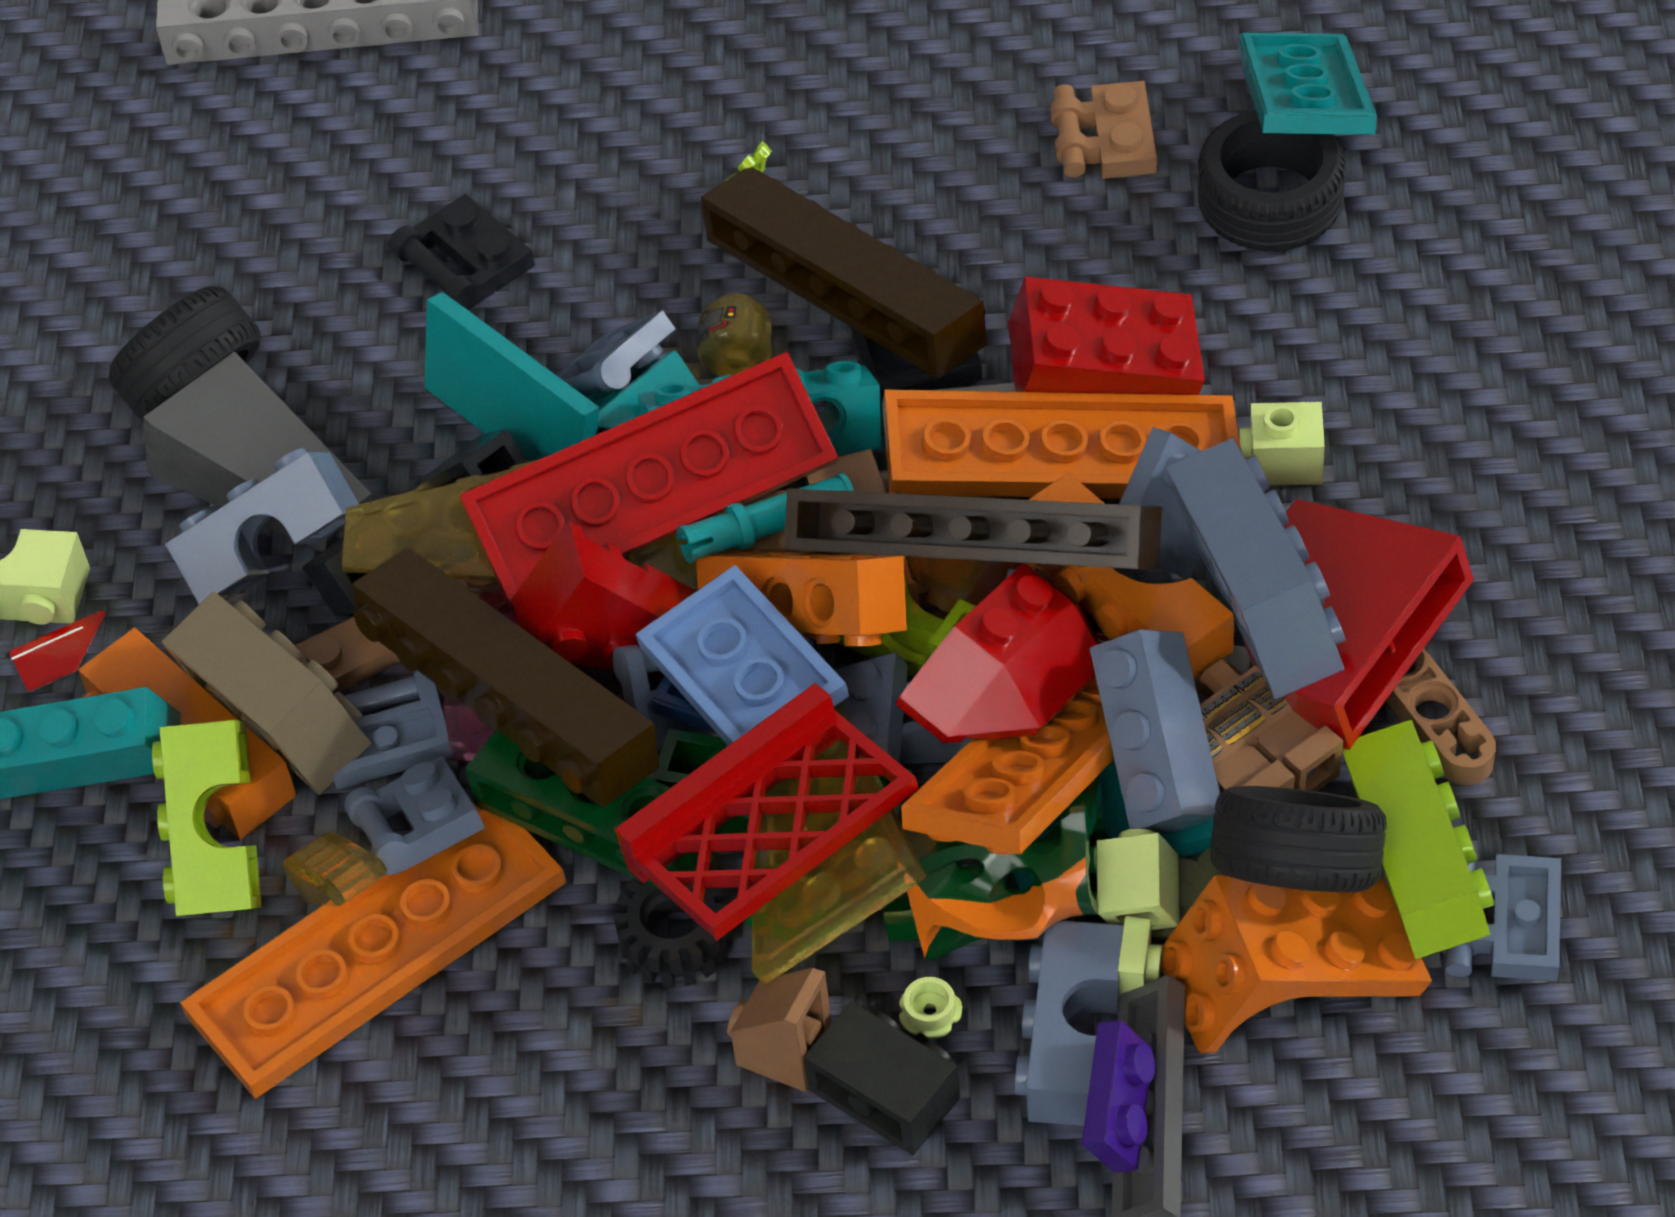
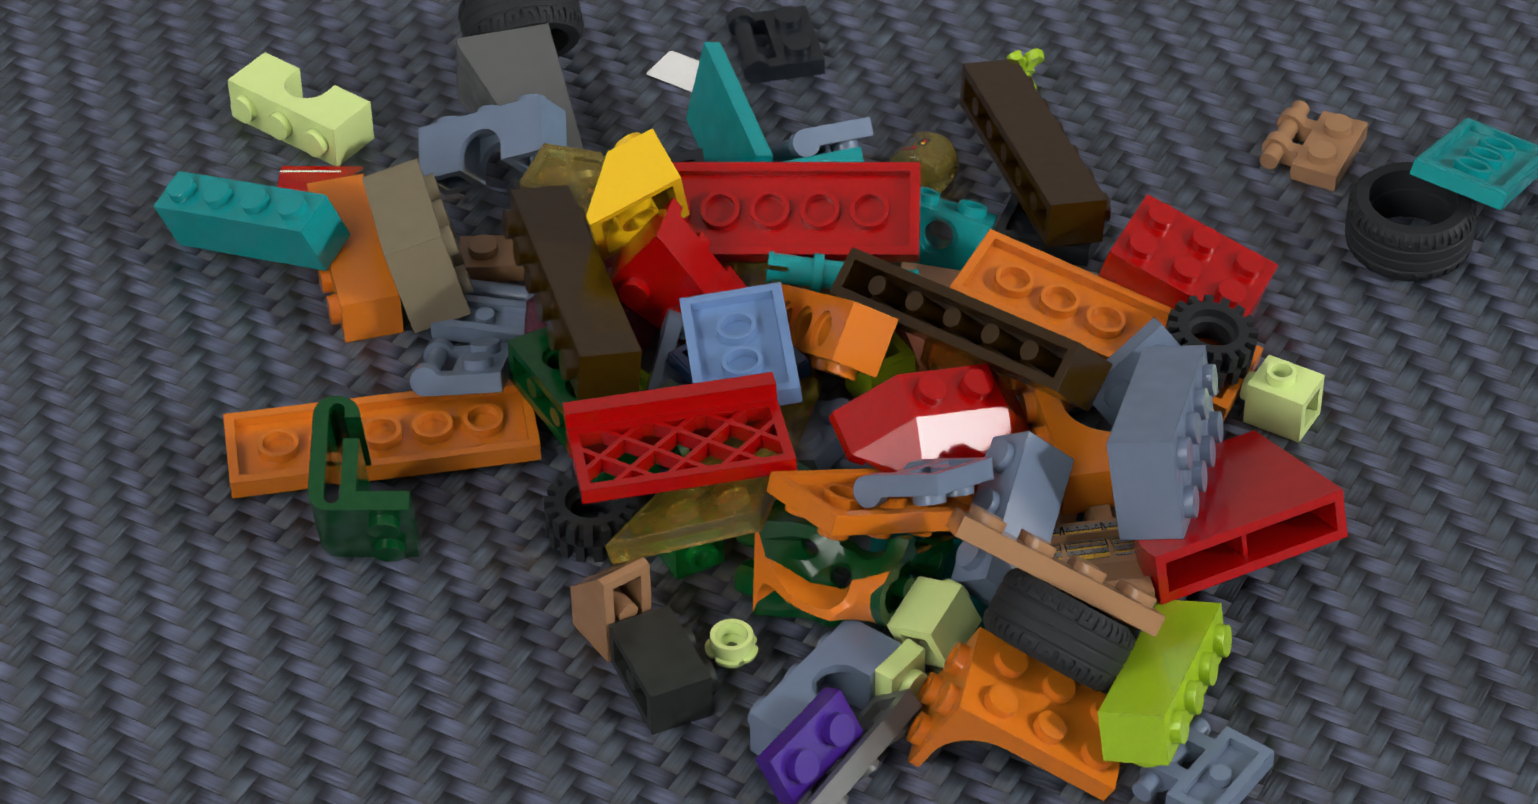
camera: 25 degrees right, 10 degrees down
lime arch [152,720,262,916] -> none
clear yellow slope [282,832,388,907] -> none
medium nougat beam [1386,648,1496,785] -> none
none -> dark green piece [308,396,420,562]
none -> yellow slope [586,128,690,261]
none -> white sticker [647,51,699,92]
none -> sand blue plate [853,457,994,508]
none -> medium nougat plate [946,504,1166,637]
none -> black tyre [1165,295,1259,389]

